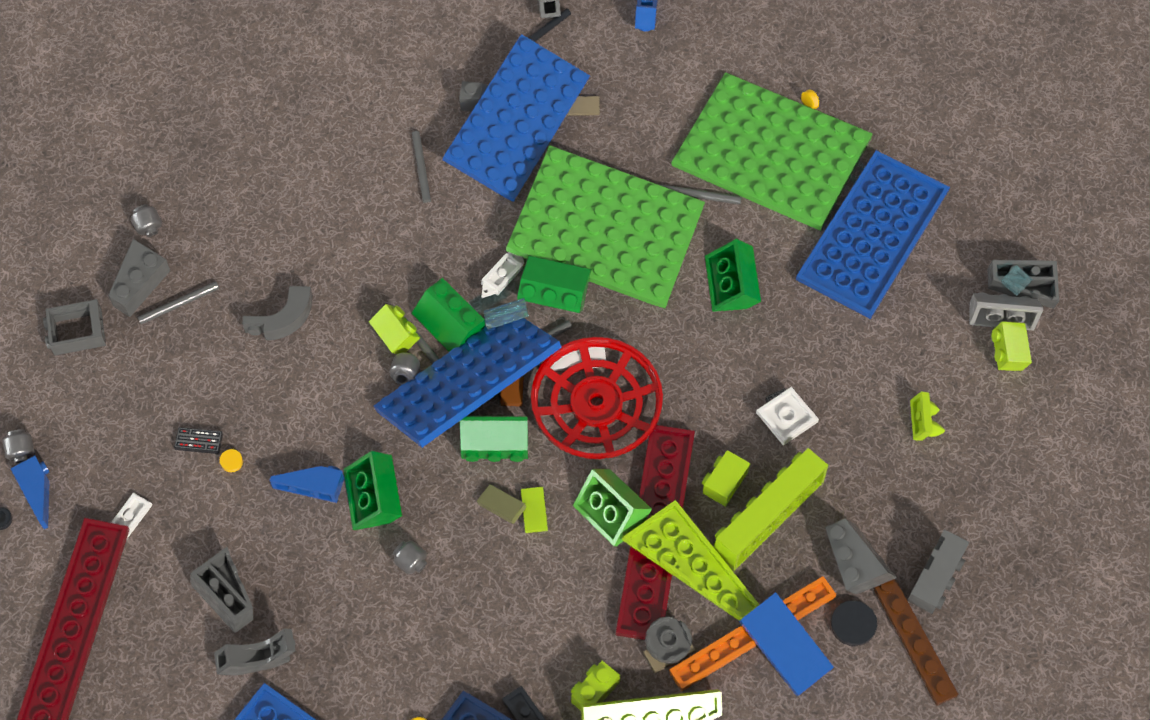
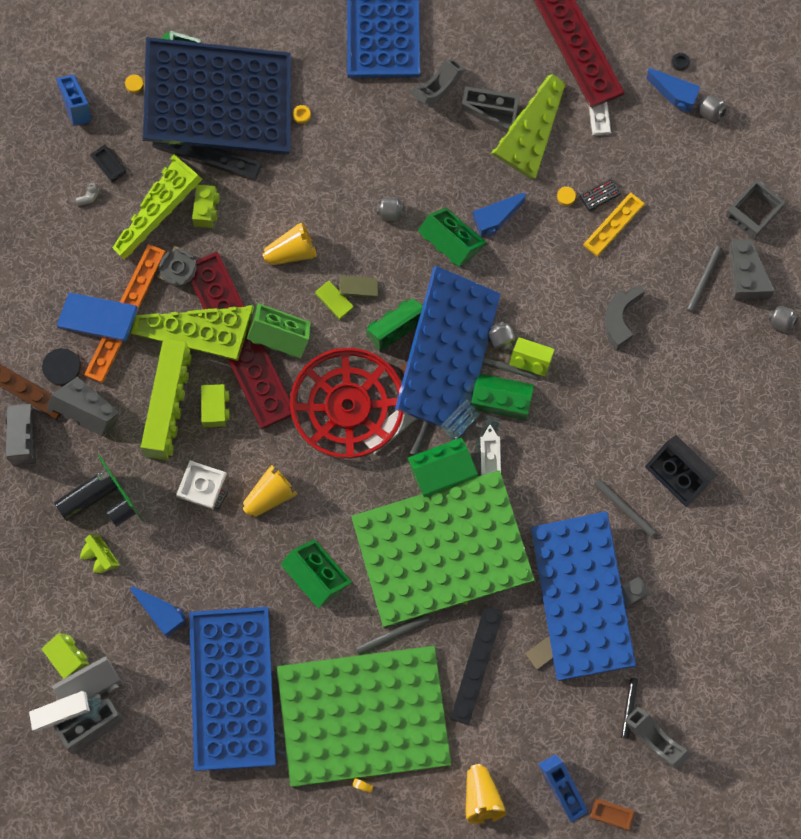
camera: 145 degrees right, 10 degrees up
none -> white tile [29,691,89,732]
none -> black piece [54,455,144,527]
none -> blue slope [129,586,186,638]
none -> yellow cone [243,465,297,517]
none -> yellow cone [262,223,317,265]
none -> black plate [450,606,503,725]
none -> yellow cone [466,764,506,824]
none -> lime wing [490,74,566,179]
none -> yellow tile [583,193,645,257]
none -> black slope [645,435,718,507]

